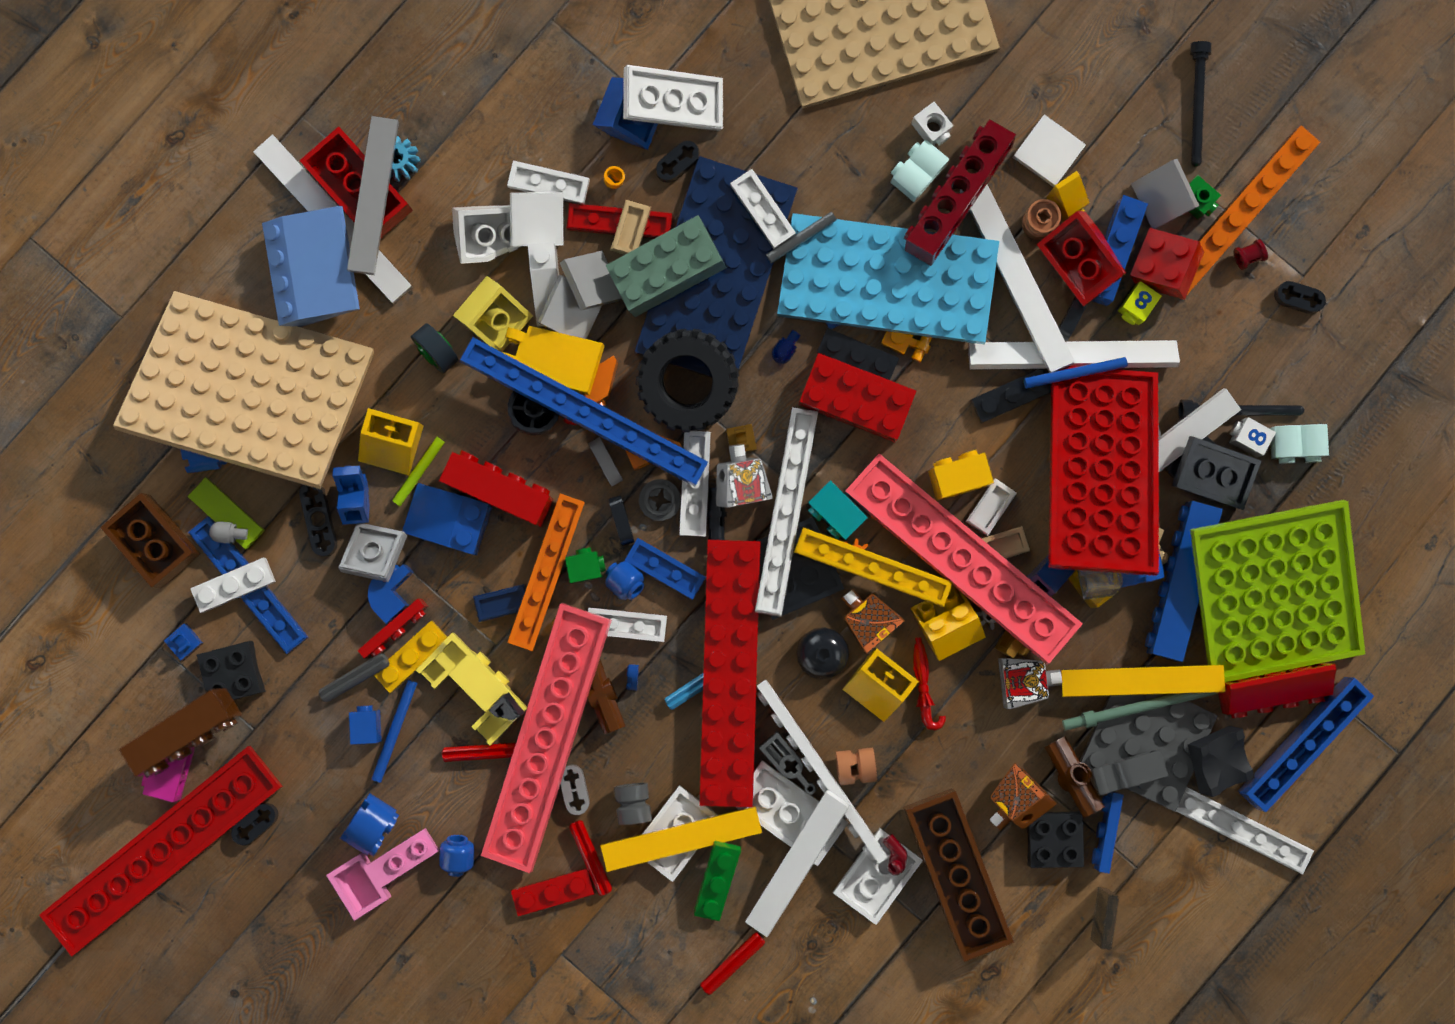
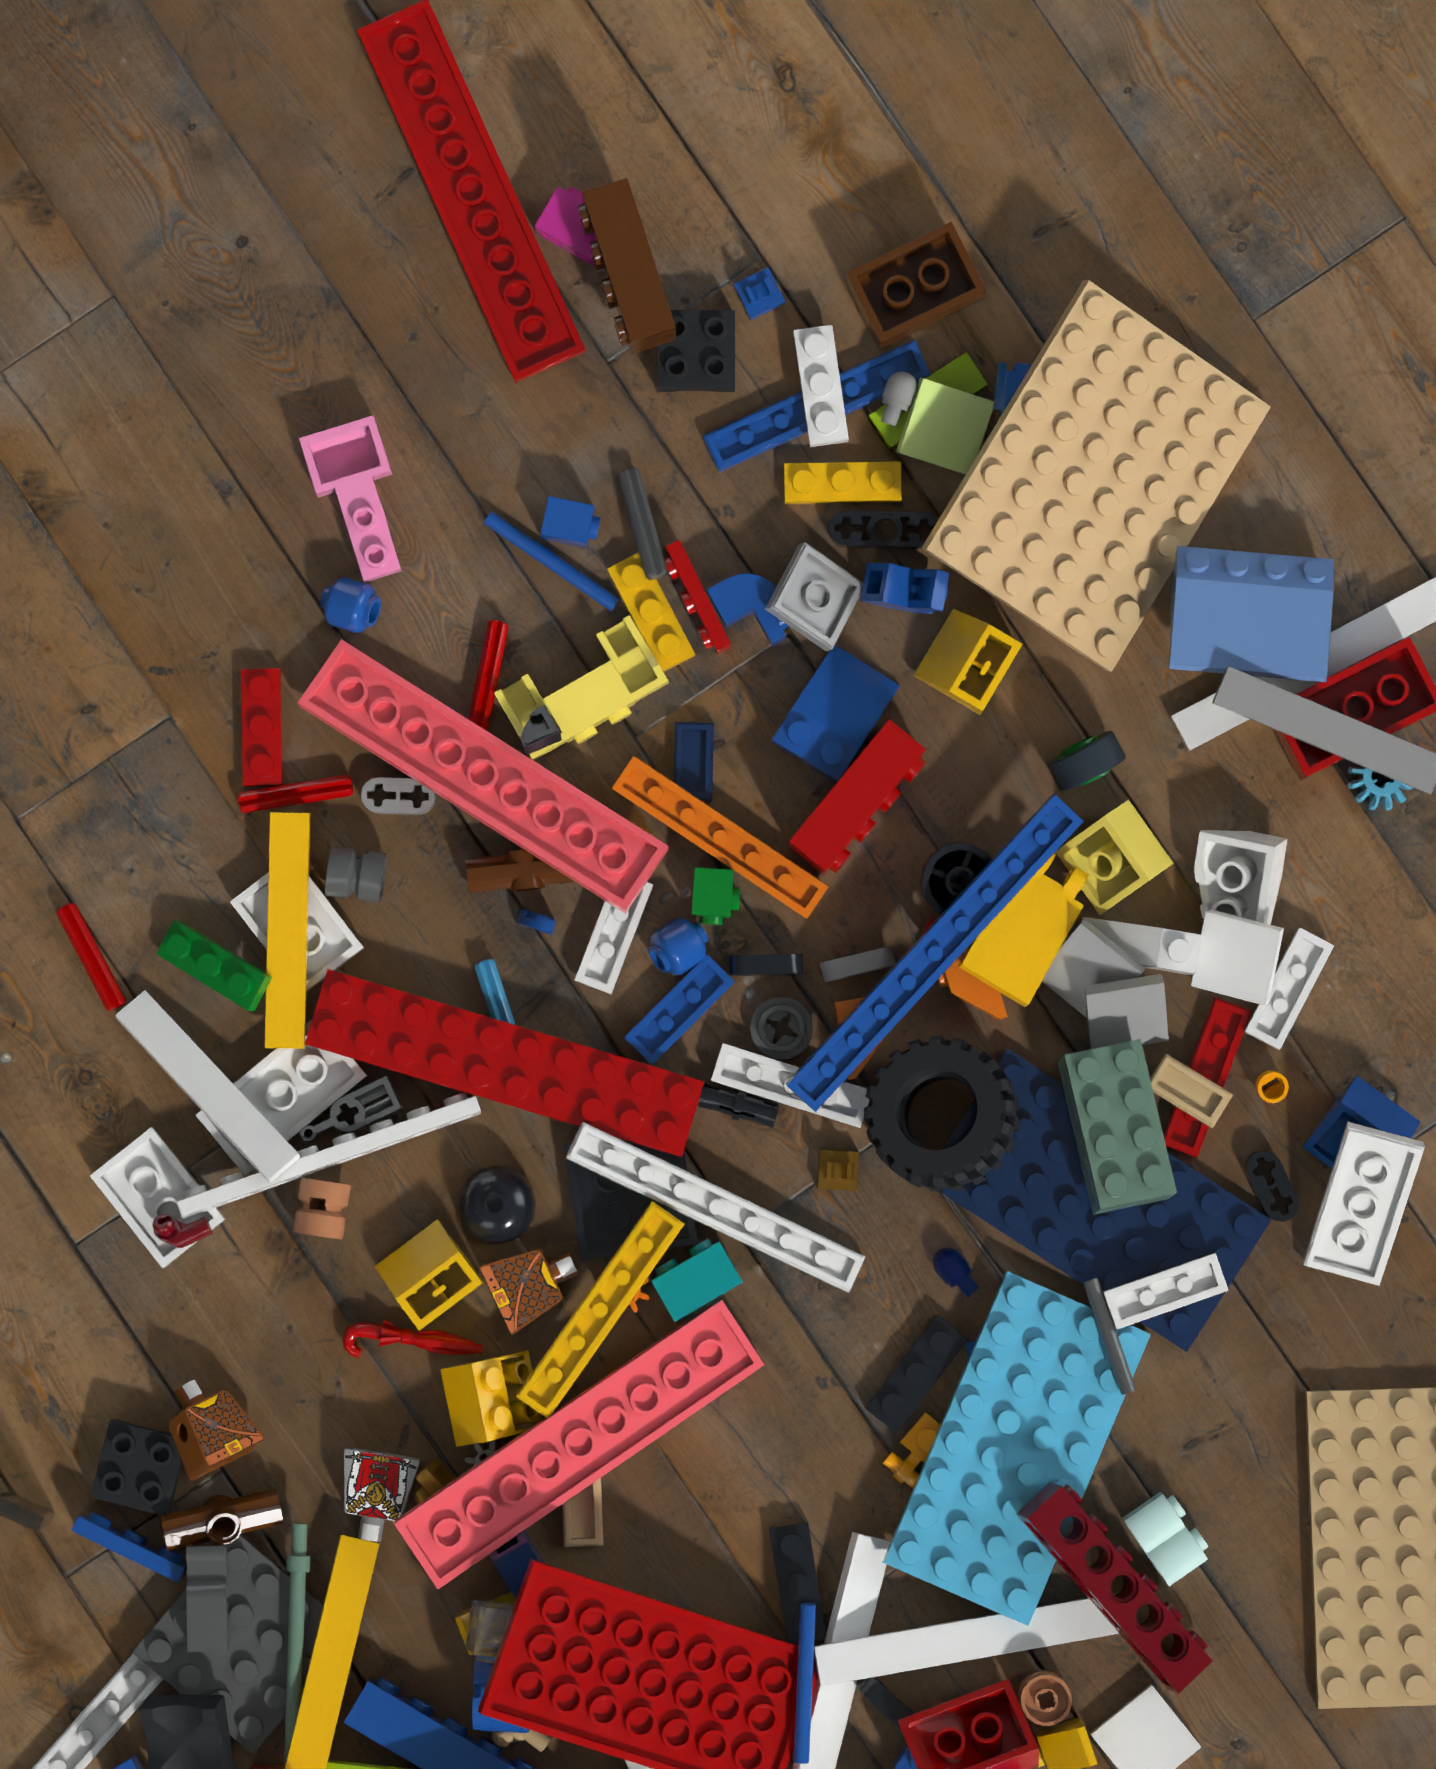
camera: 110 degrees right, 0 degrees up
black beam [231,803,279,845] -> none
blue brick [340,793,399,856] -> none
lime bar [392,436,445,507] -> none
torso [716,444,773,508] -> none
red brick [798,353,916,442] -> none
reddish brown brick [903,788,1014,962] -> none
white brick [911,102,953,146] -> none
yellow brick [928,450,994,501] -> none
white tile [965,478,1017,536] -> none
none -> yellow plate [784,462,902,504]
none -> yellowish green tile [896,378,994,474]

